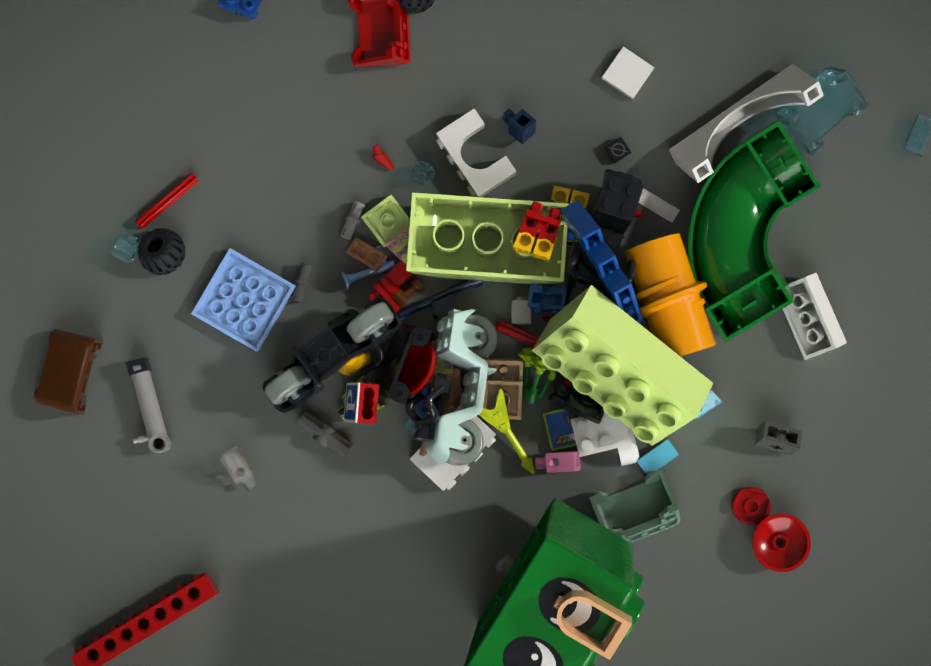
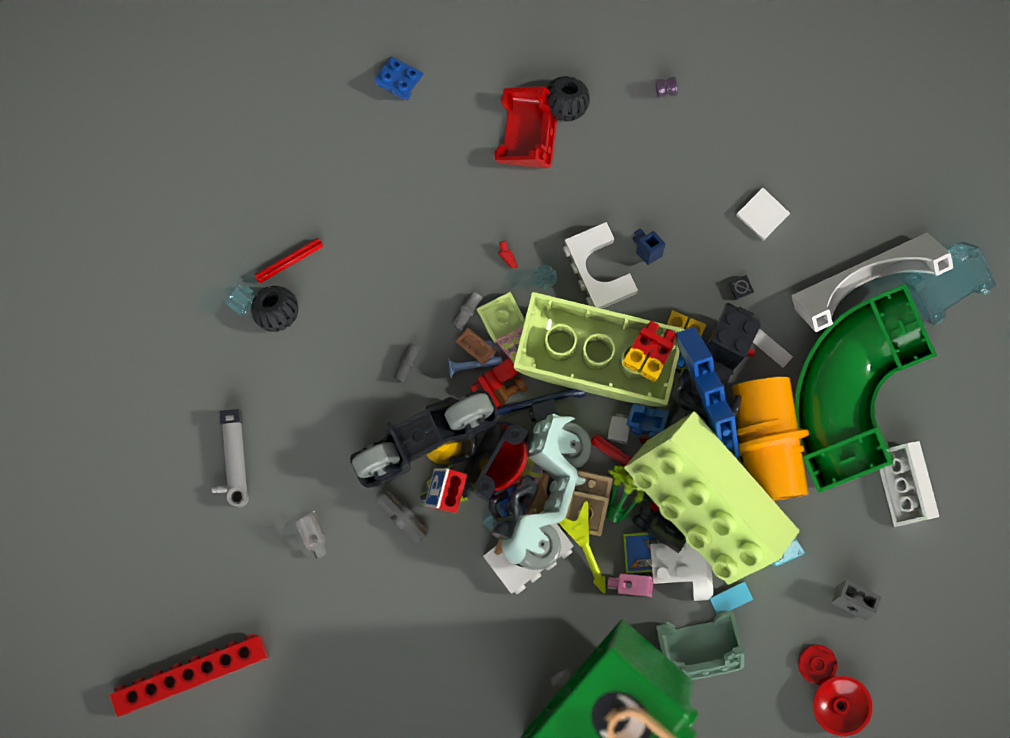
camera: 10 degrees right, 5 degrees down
reddish brown windscreen [34,329,103,415] -> none
light blue plate [191,248,296,352] -> none

